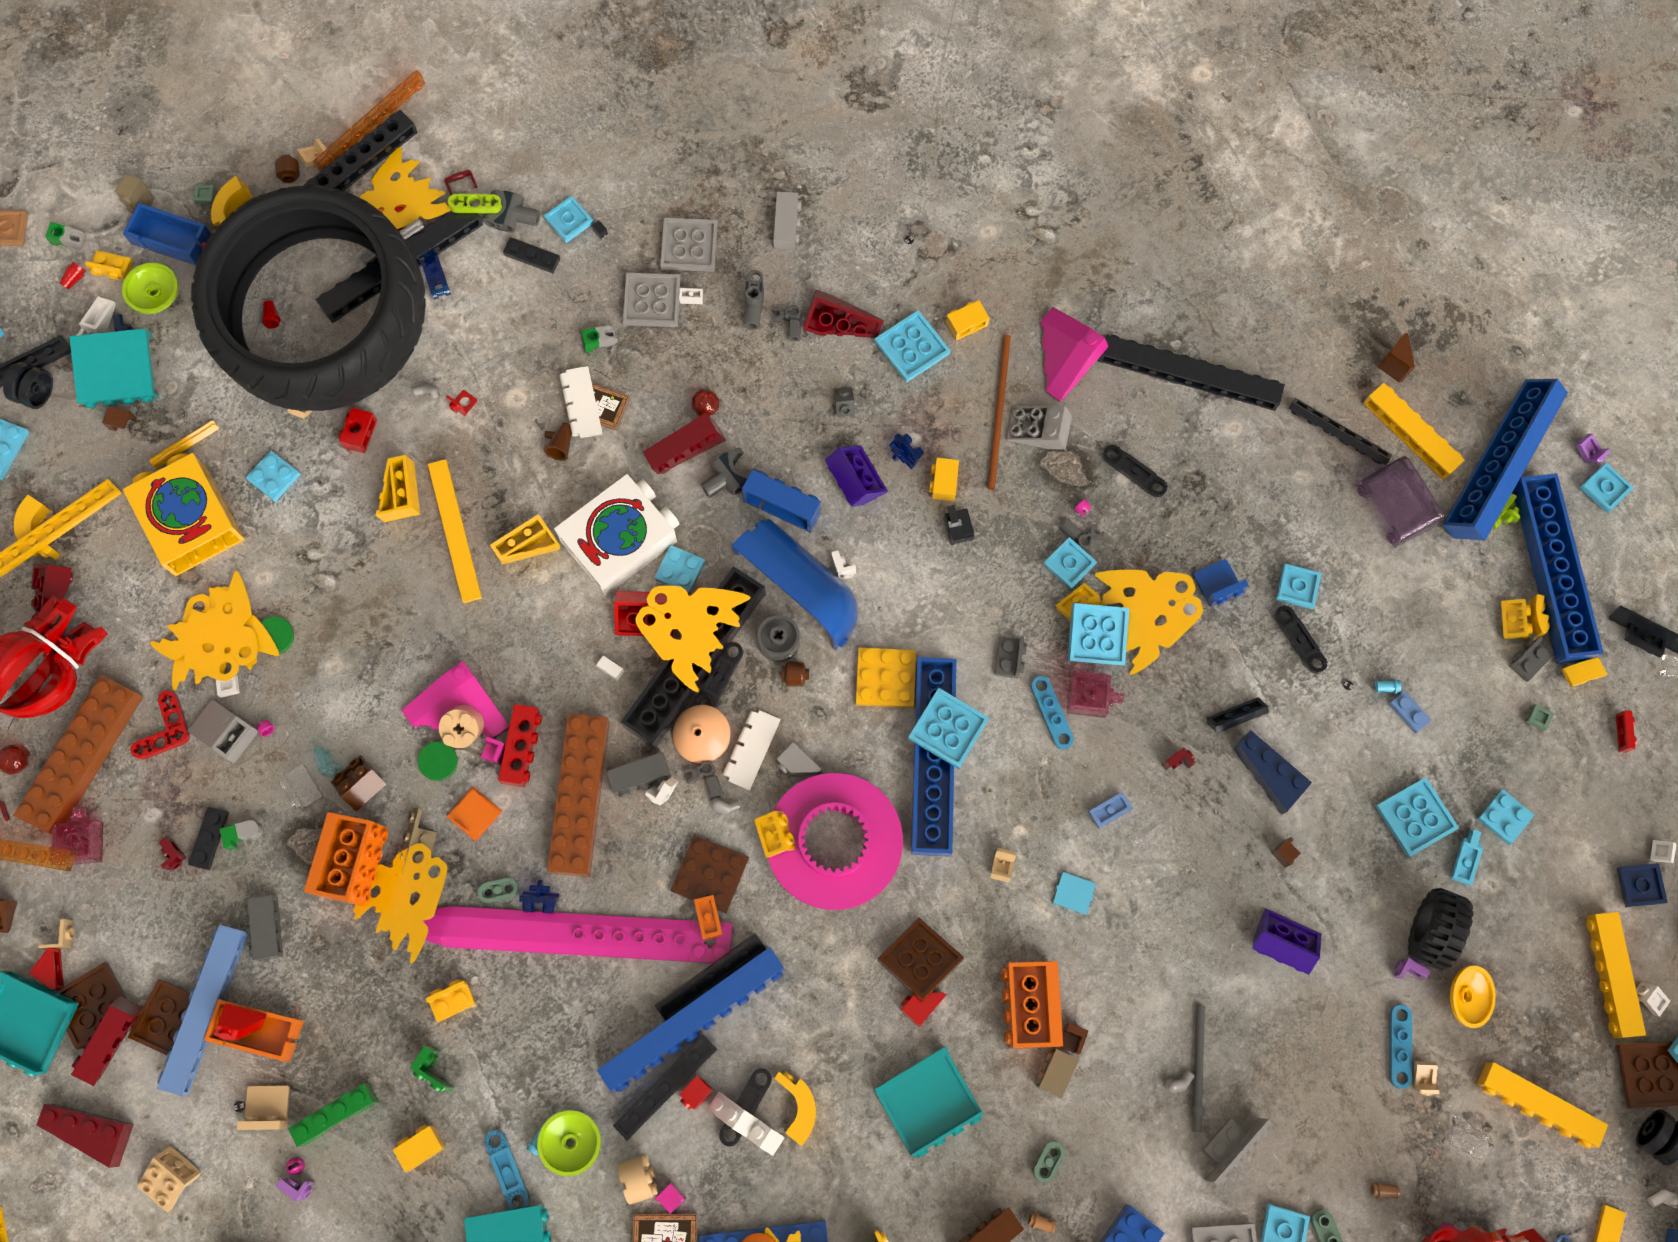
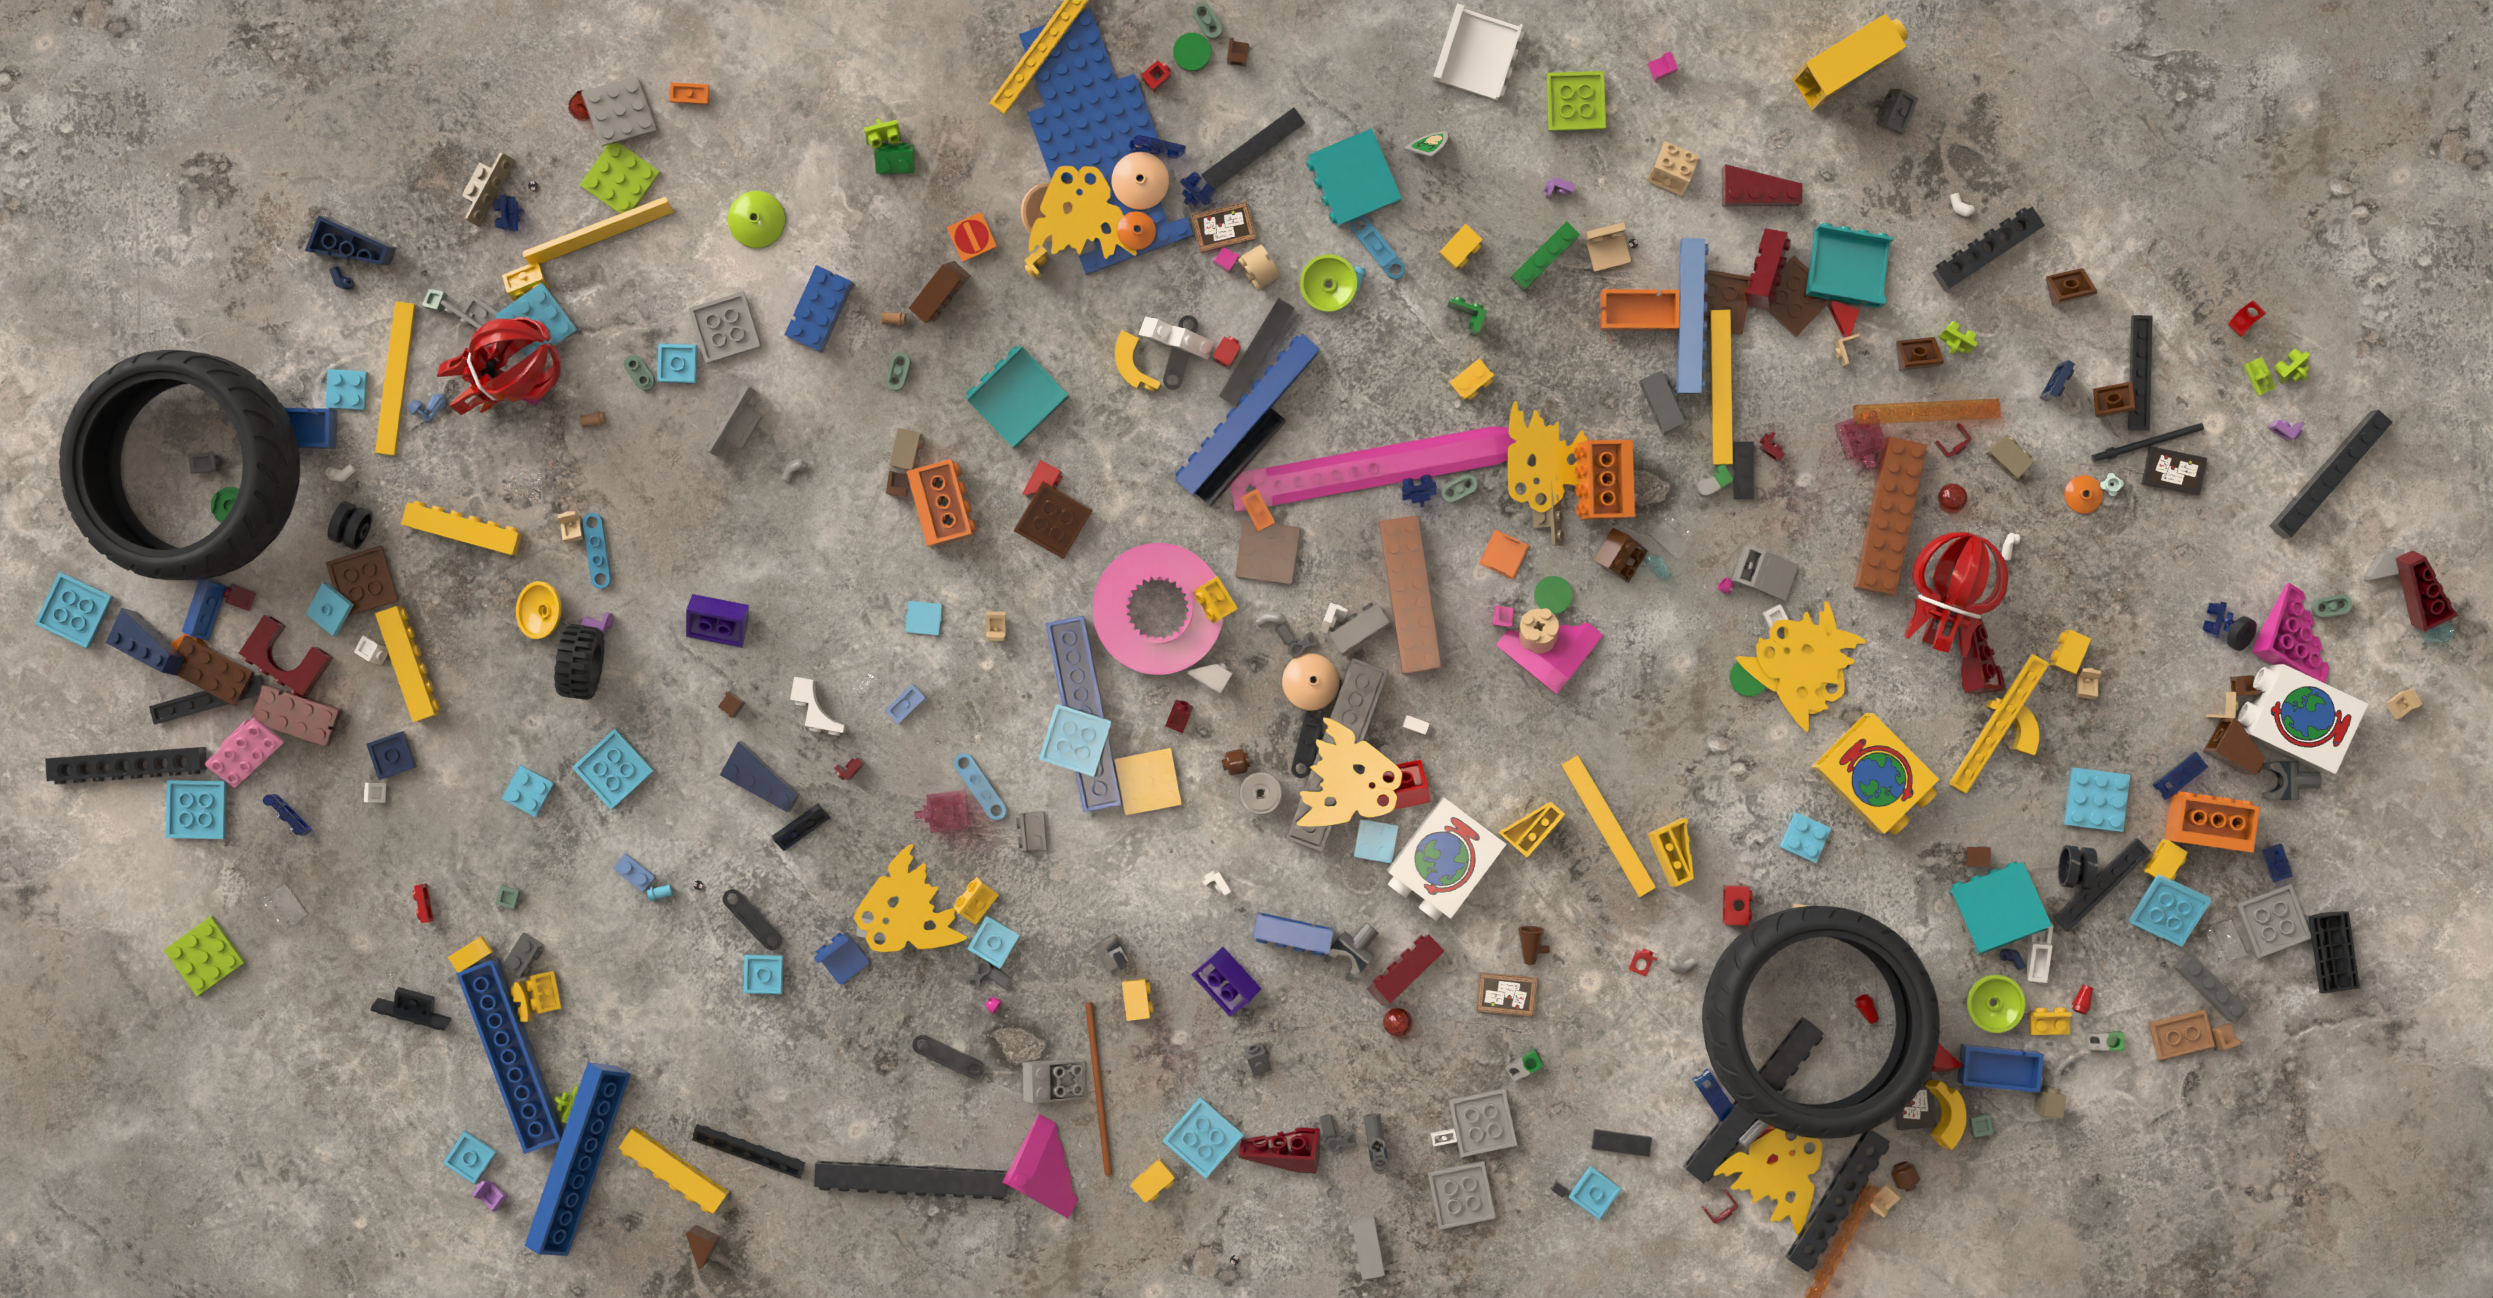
camera: 170 degrees right, 15 degrees up
red beam [130,691,190,760] -> none
yellow axle [149,420,218,468] -> none
red slope [214,1003,267,1041] -> none
dark pink hinge [286,1157,305,1175] -> none
lime beam [448,194,502,213] -> none
dark grey connector [482,190,540,232] -> none
red brick [498,704,542,788] -> none
white windscreen [560,366,602,438] -> none
white windscreen [722,710,781,791] -> none
blue panel [732,519,858,650] -> none
clear blue hips [889,433,924,469] -> none
medium azure plate [1067,603,1129,666] -> none
dark grey bar [1191,1005,1205,1133] -> none
clear purple windscreen [1355,456,1444,548] -> none
medium azure hinge [1450,829,1483,886] -> none
none -> white arch [790,677,847,736]
none -> dark red bracket [1165,700,1193,733]
none -> yellow tile [1710,310,1733,464]

